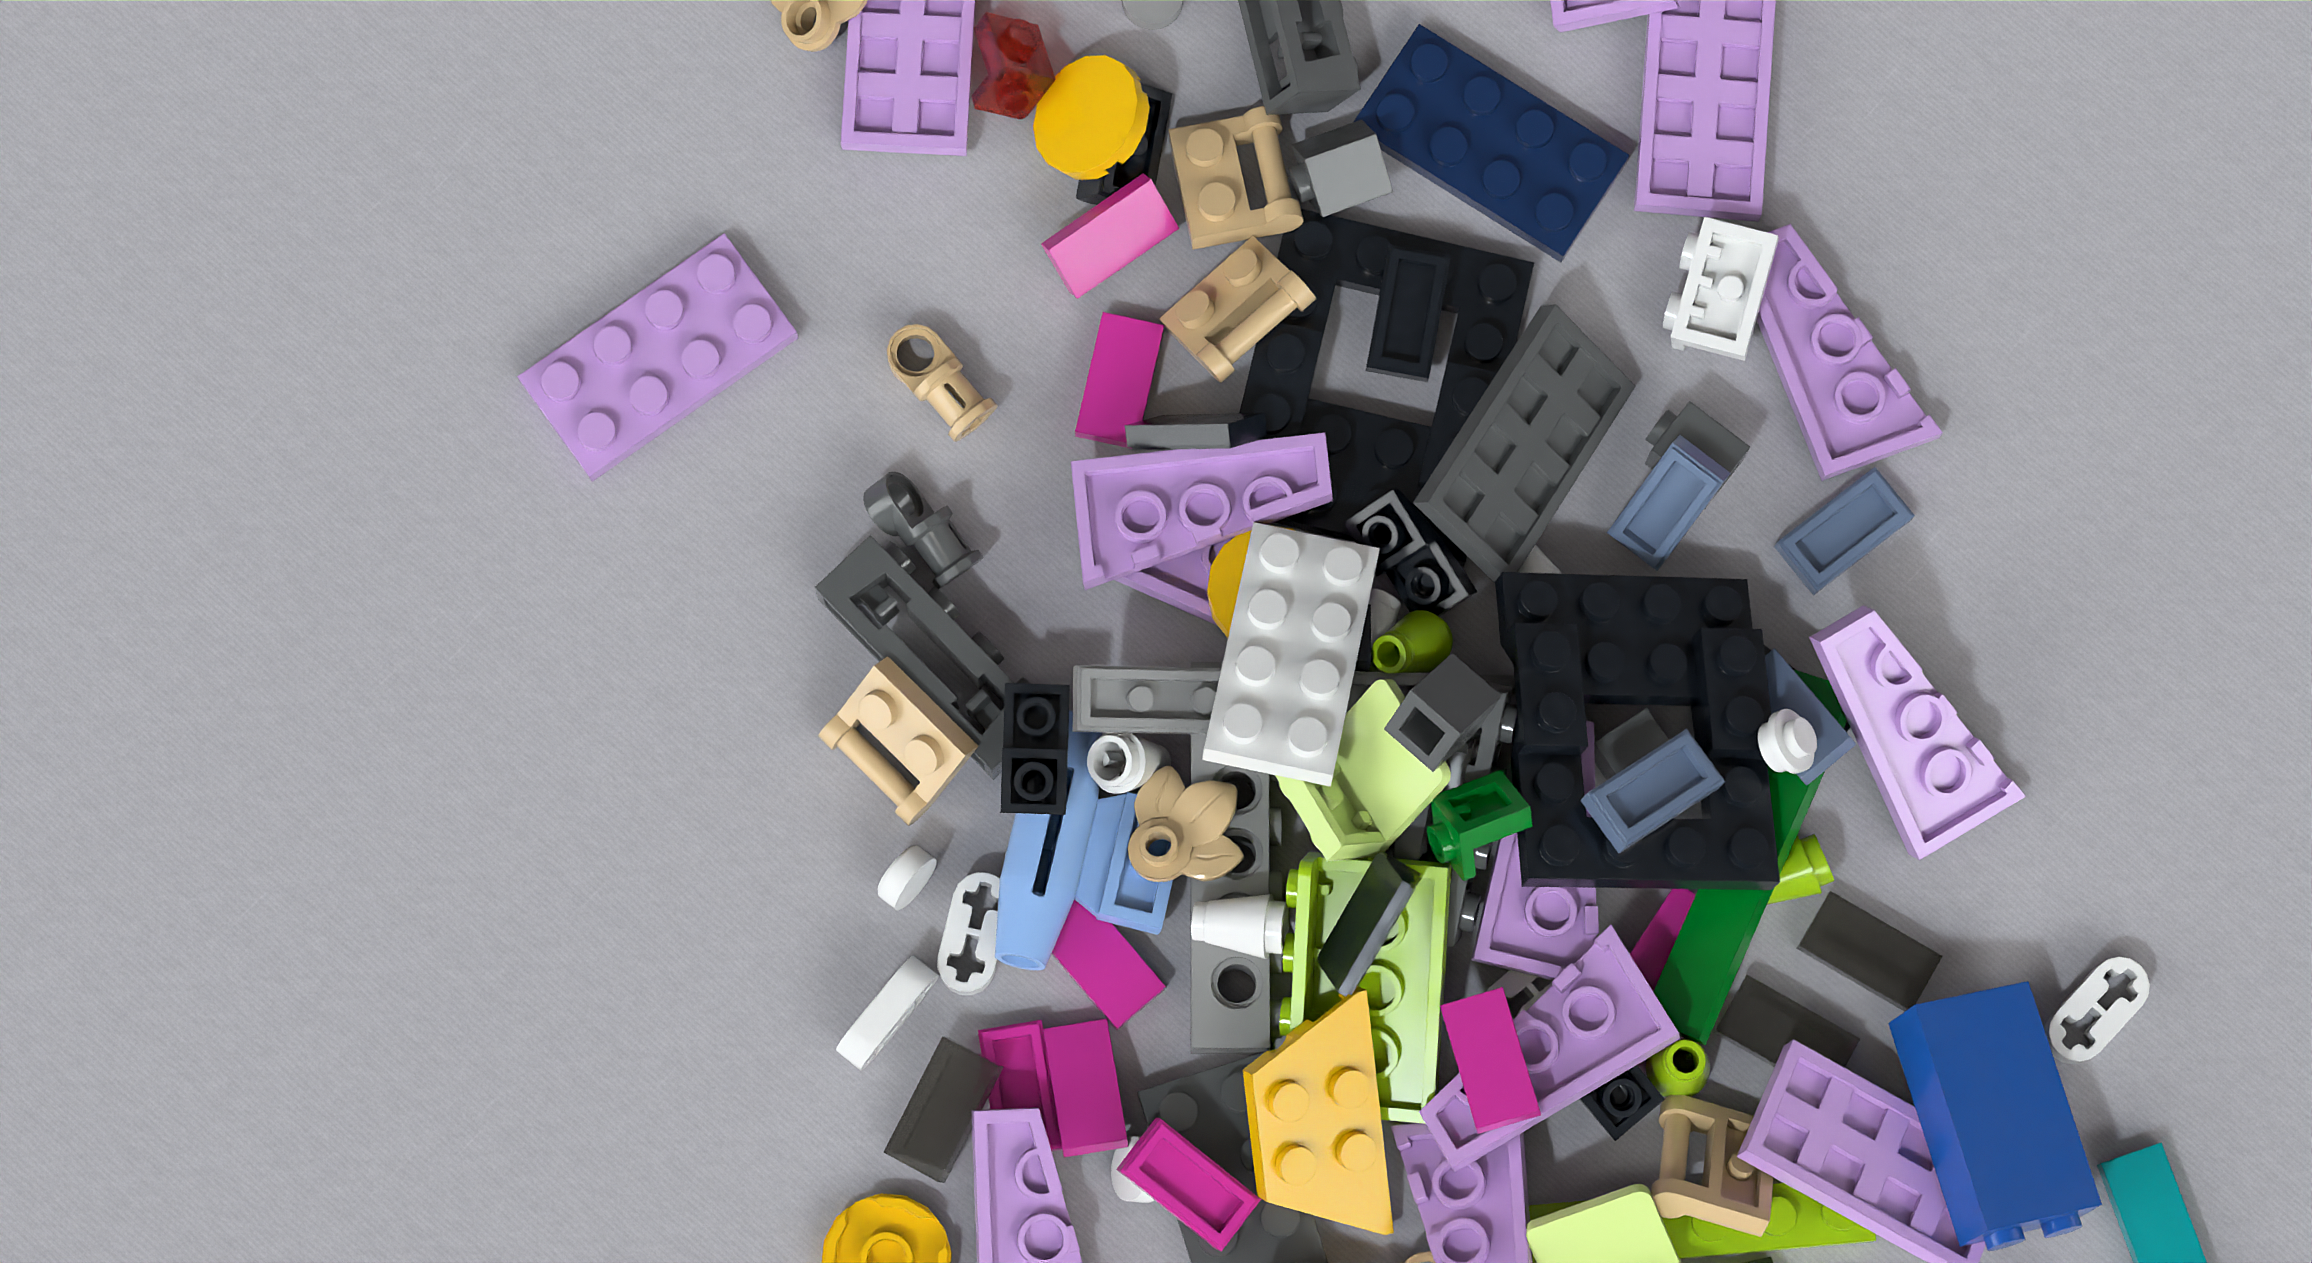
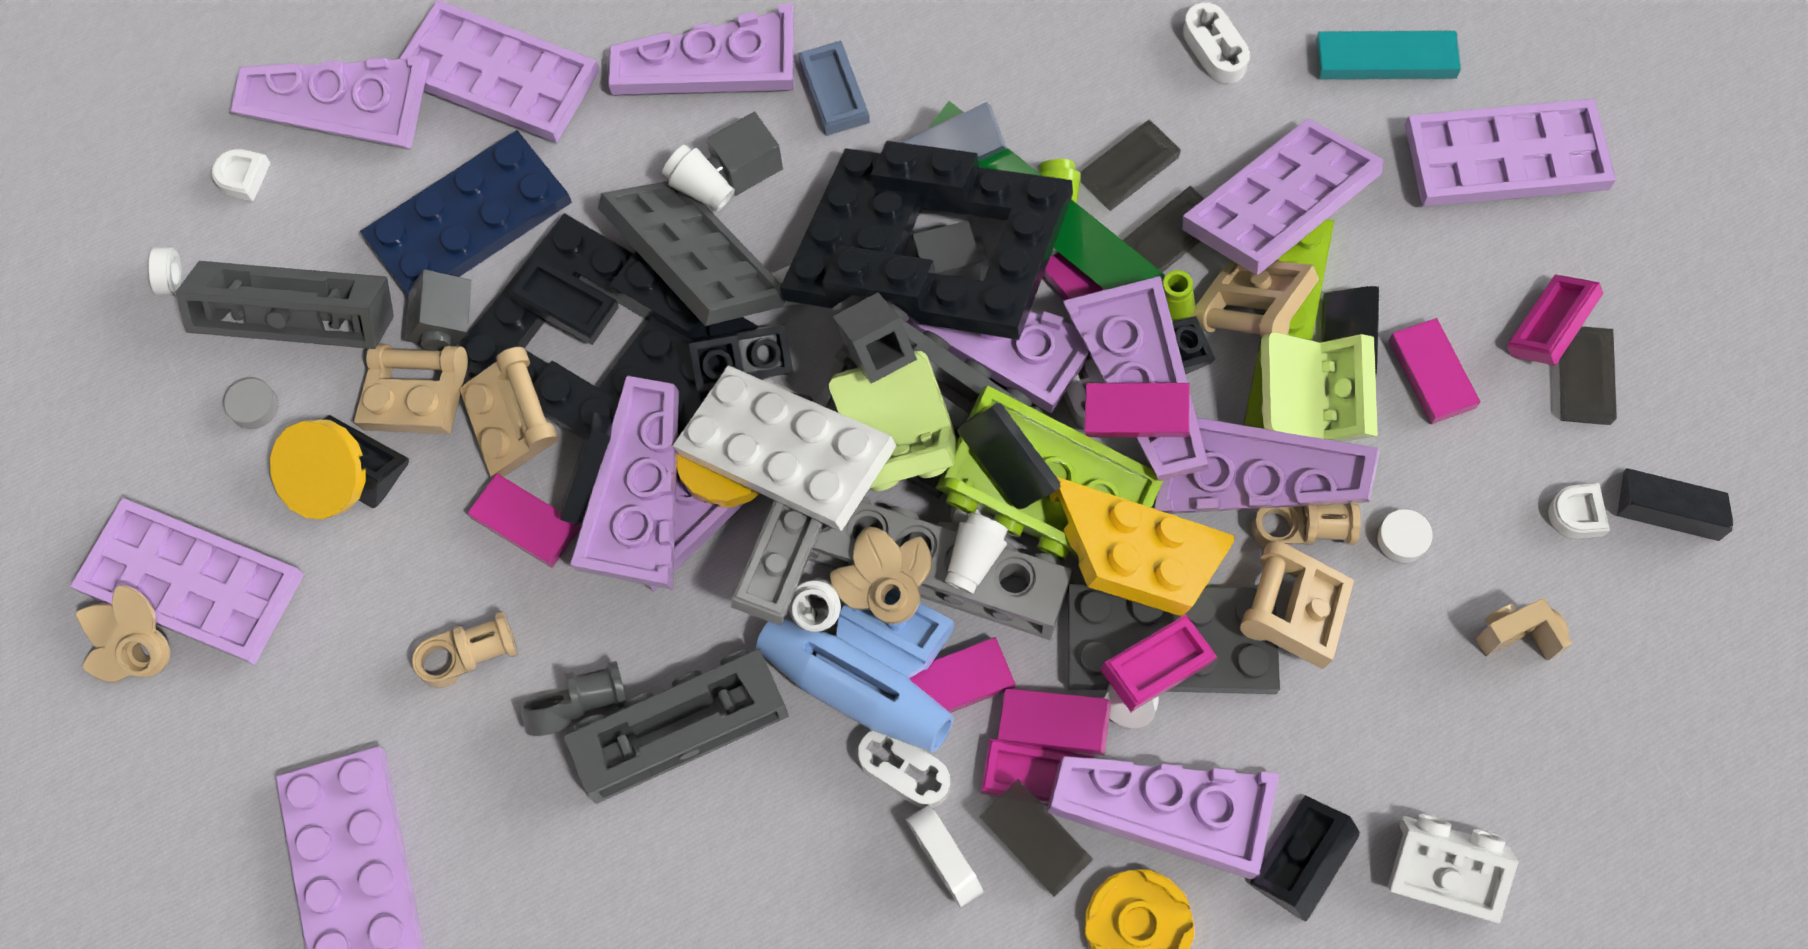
camera: 65 degrees left, 10 degrees down
tan plate [818,656,978,826] -> none
white tile [878,845,937,911] -> none
clear red bracket [971,12,1056,120] -> none
black slope [1000,683,1070,815] -> none
tile [1041,173,1179,299] -> none
lime cone [1371,610,1453,673] -> none
green bracket [1427,770,1532,881] -> none
sand blue tile [1580,729,1725,853] -> none
sand blue tile [1607,435,1731,571] -> none
white bracket [1663,217,1778,361] -> none
white plate [1758,709,1817,774] -> none
lavender wing [1809,605,2026,860] -> none
blue brick [1888,981,2102,1251] -> none
none -> white cone [662,144,735,212]

